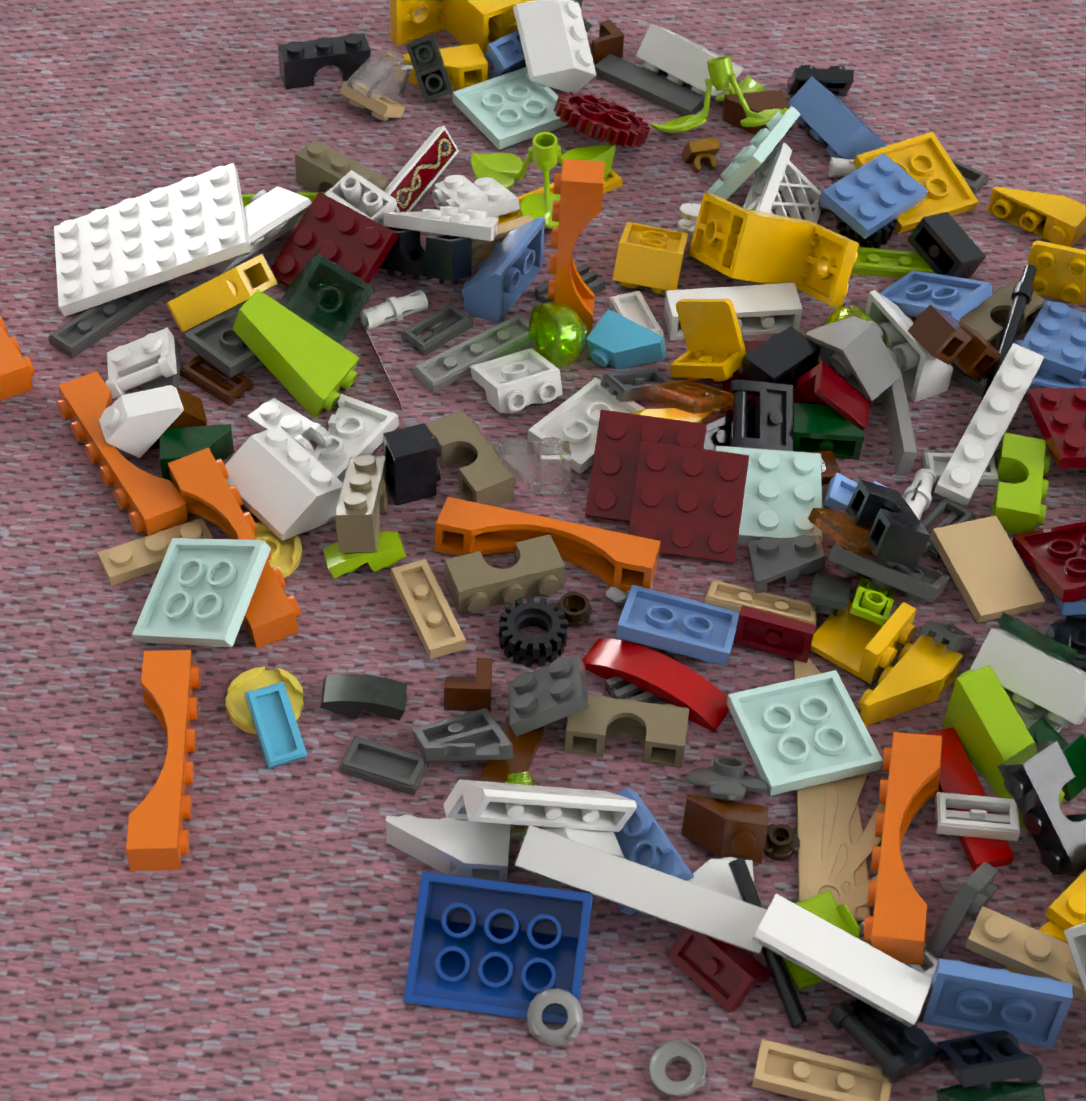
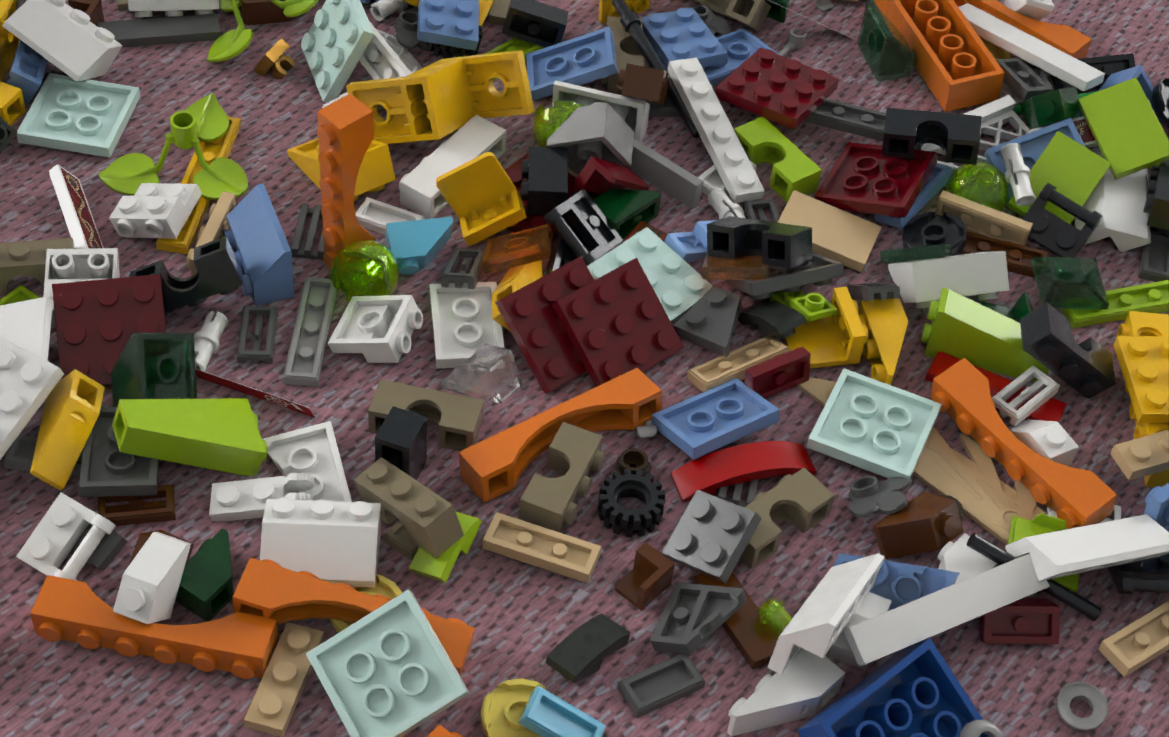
camera: 50 degrees left, 0 degrees up
white wing [384,206,499,241] -> none
dark red gear [553,91,650,148] -> none
dark grey wing [925,861,999,957] -> none
none -> white slope [1007,419,1079,467]

